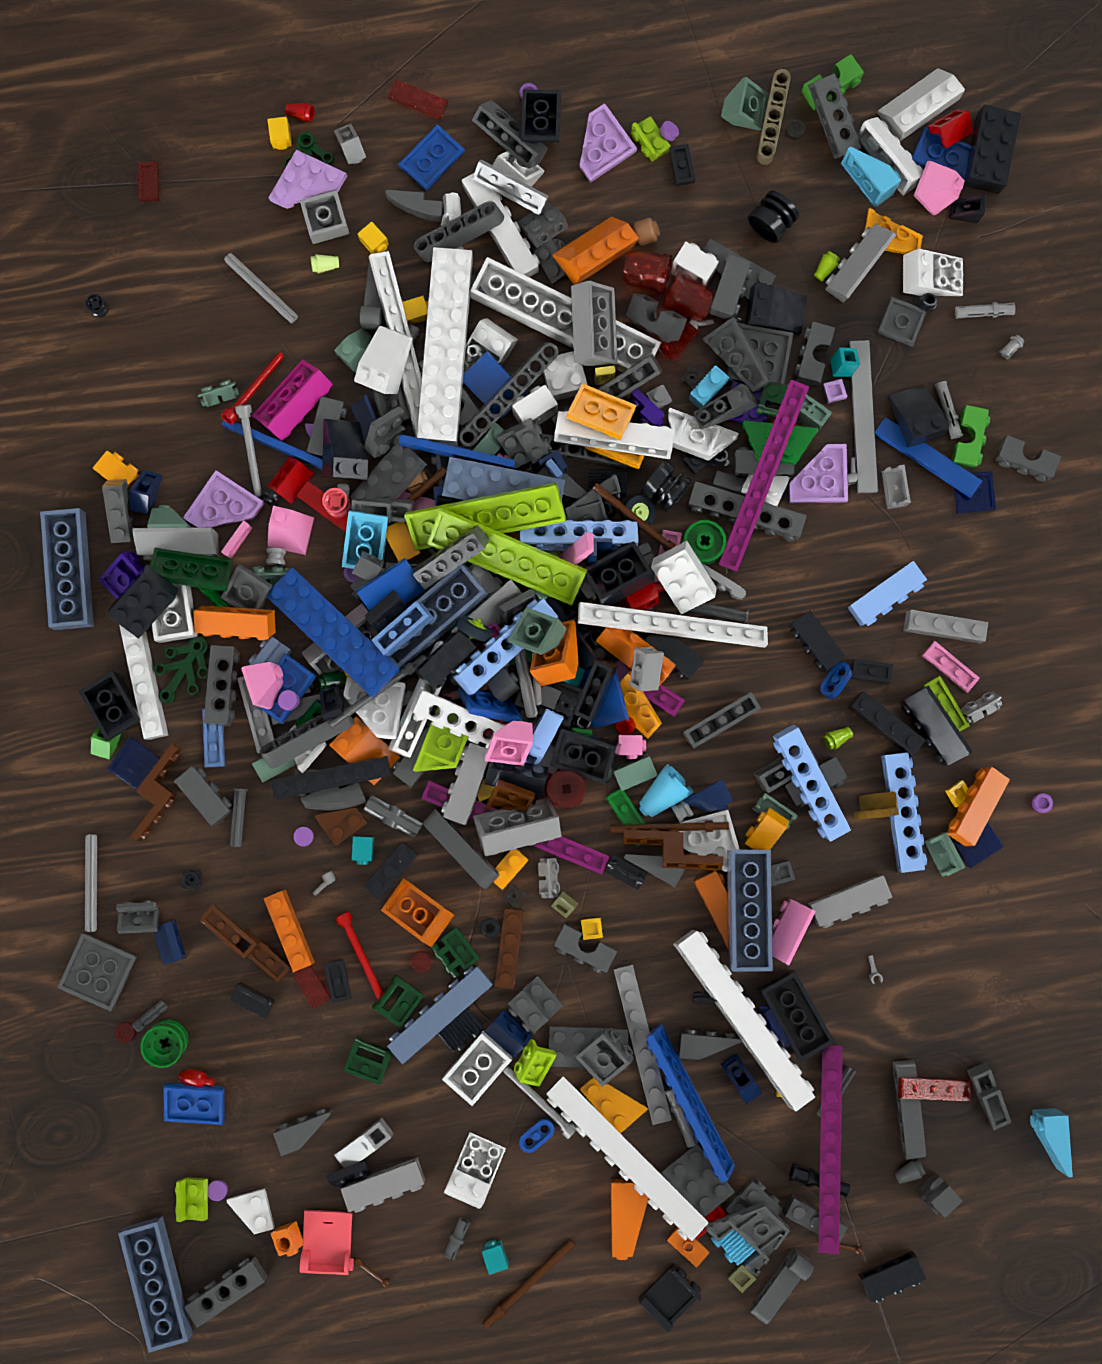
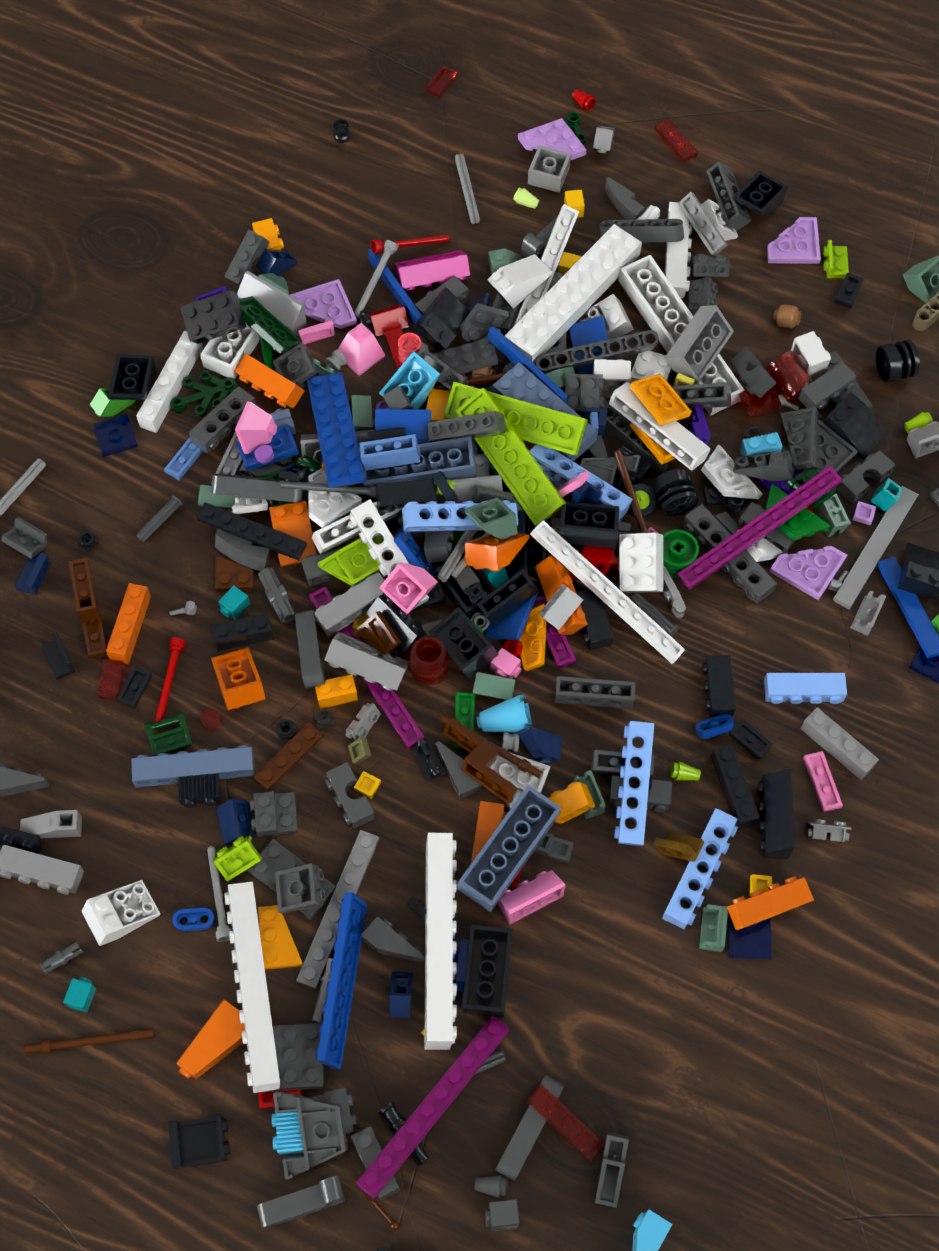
camera: 35 degrees right, 20 degrees down
sand blue brick [40,508,94,630] -> none
reddish brown bracket [130,744,182,841] -> none
dark grey brick [174,766,233,826] -> none
sand green hinge [198,379,240,407] -> none
yellow brick [268,117,292,150] -> none
medium lavender tile [294,827,314,846] -> none
dark green plate [343,1036,392,1085] -> none
blue tile [398,124,465,192] -> none
dark green plate [430,927,480,978] -> none
white brick [442,1031,512,1106] -> none
light blue slope [525,708,564,765] -> none
orange slope [552,217,639,285] -> none
clear red piece [623,250,672,293] -> none
light grey plate [646,385,672,409] -> none
medium lavender tile [660,121,679,141] -> none
orange plate [667,1227,710,1268] -> none
olive plate [727,1263,756,1293] -> none
light grey brick [808,874,892,928] -> none
light grey hand [868,955,883,984] -> none
lime tile [922,676,970,732] -> none
medium lavender tile [1032,793,1053,813] -> none
none -> sand green hinge [349,395,373,431]

